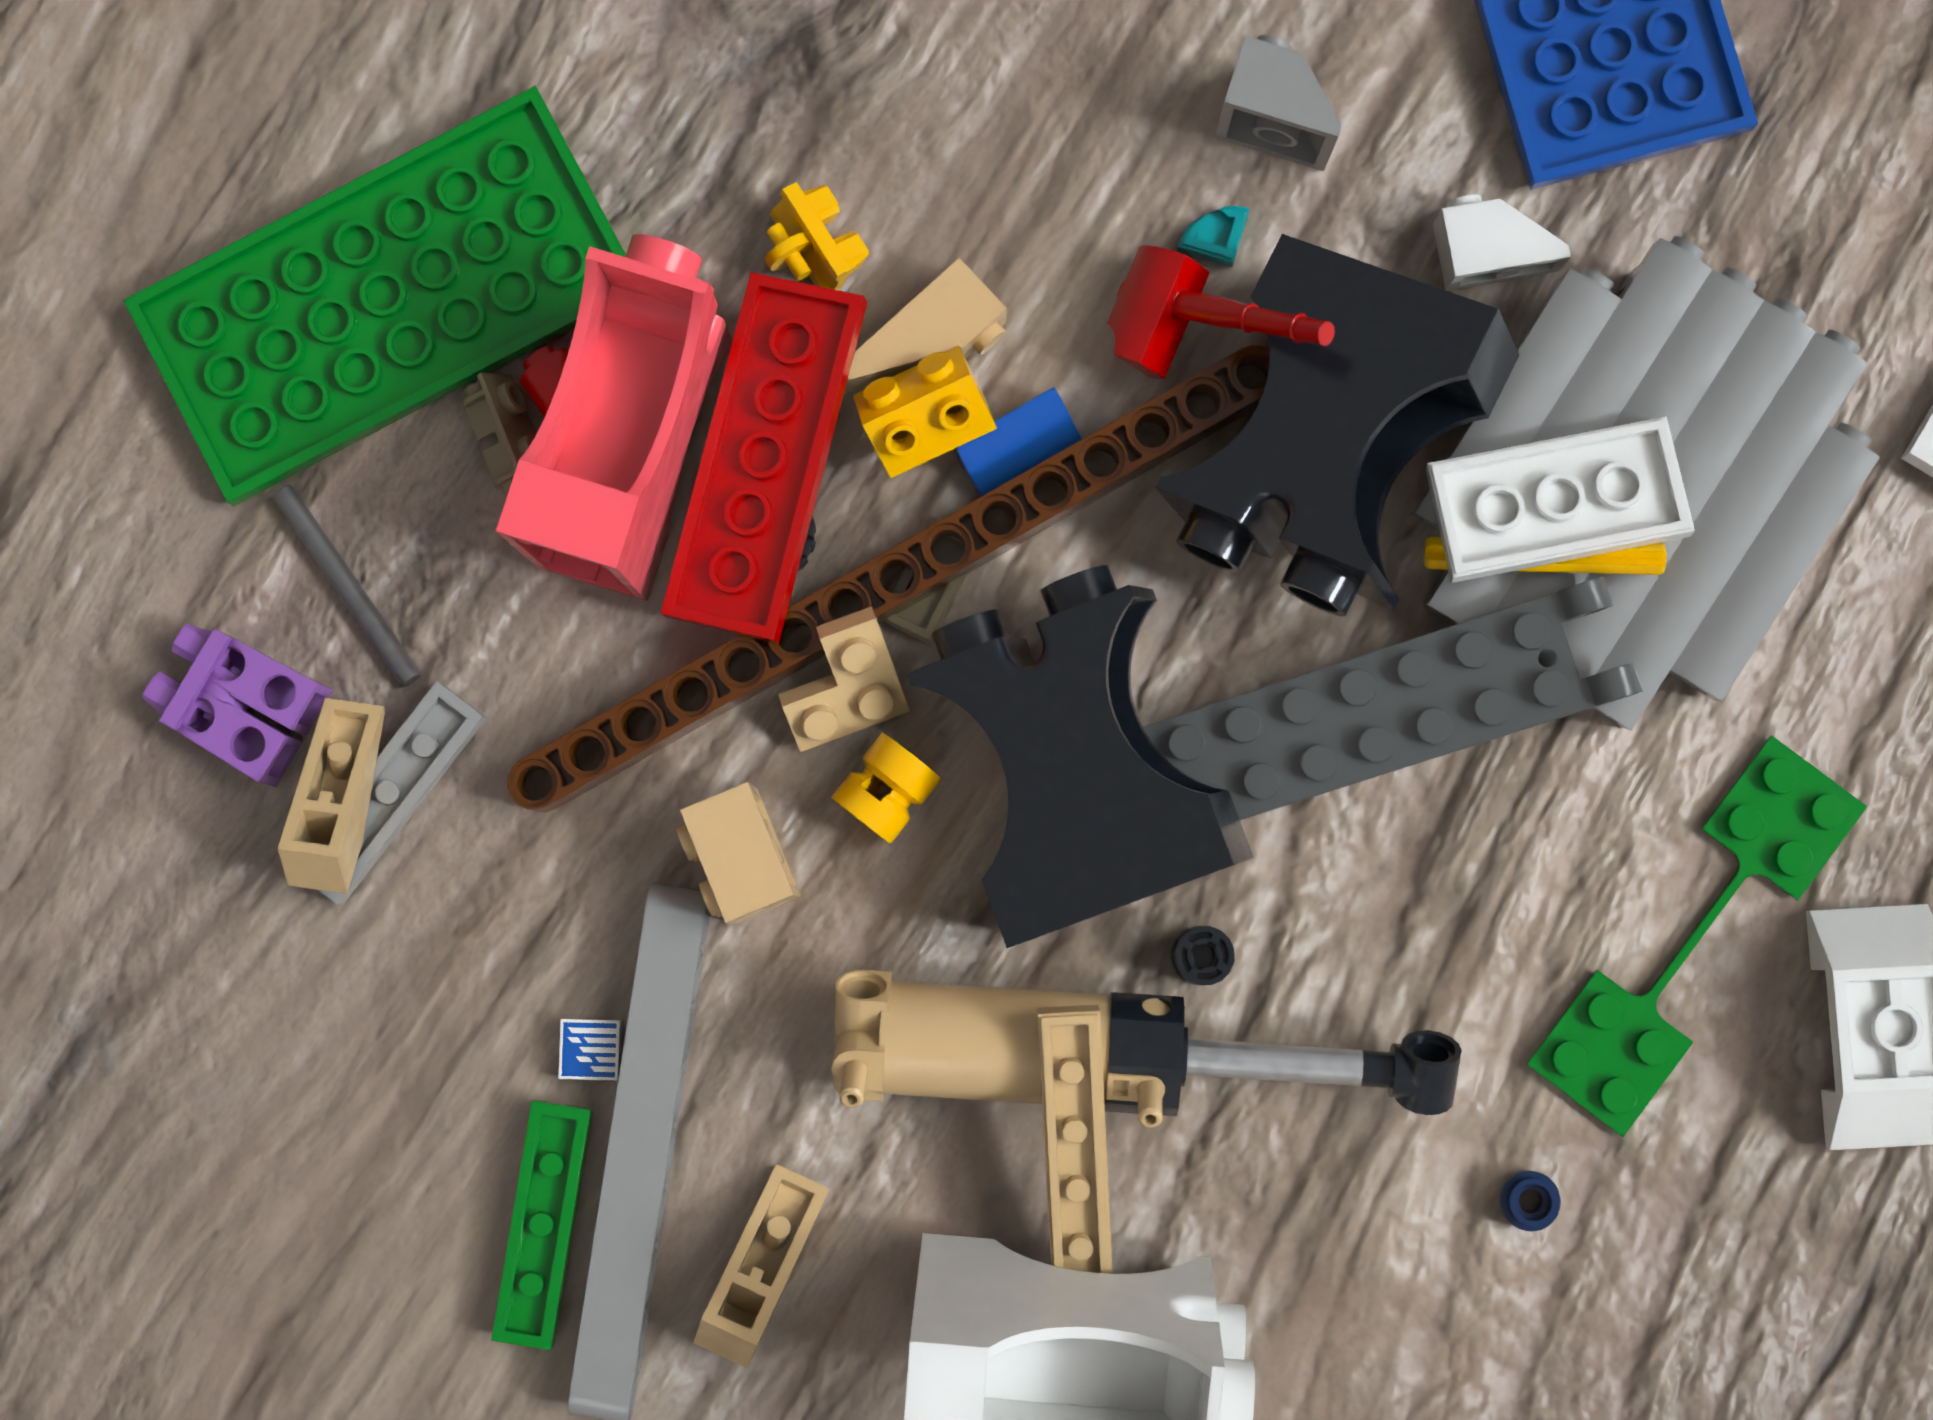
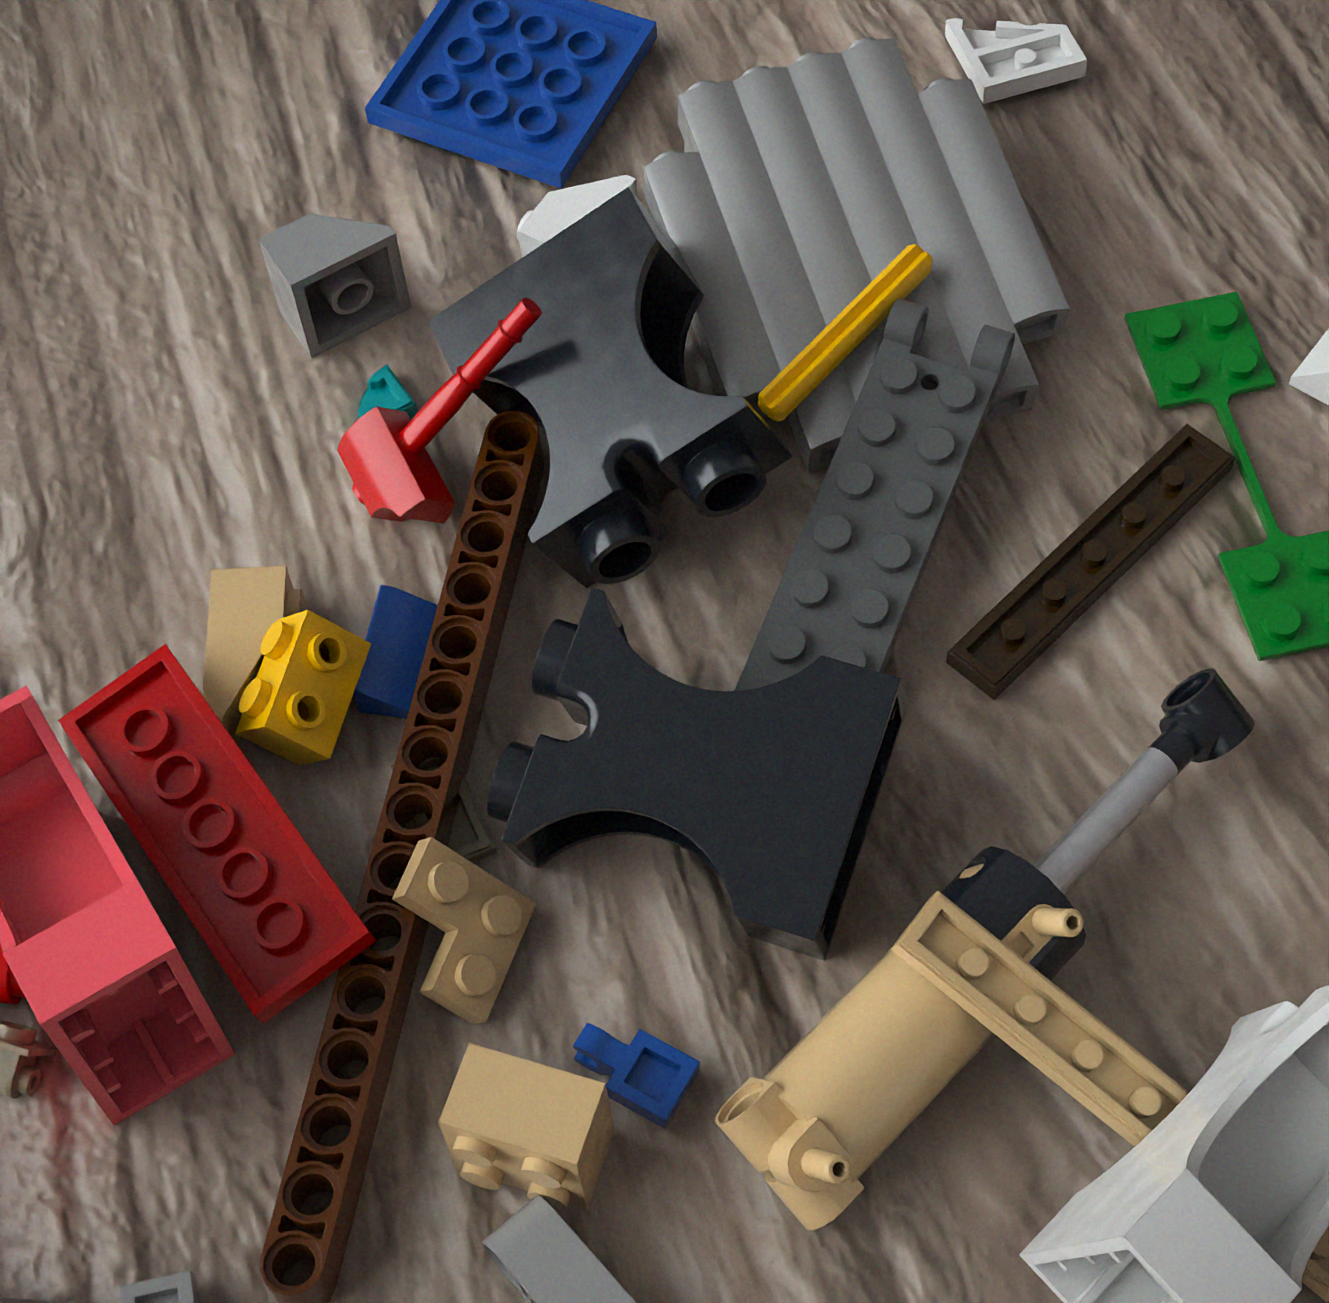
camera: 50 degrees left, 25 degrees down
yellow hips [764,182,869,291] -> none
yellow wheel [831,732,942,845] -> none
black wheel [1171,926,1235,985] -> none
white tile [1426,416,1695,583] -> none
none -> blue plate [573,1023,700,1129]
none -> dark brown tile [946,424,1235,700]

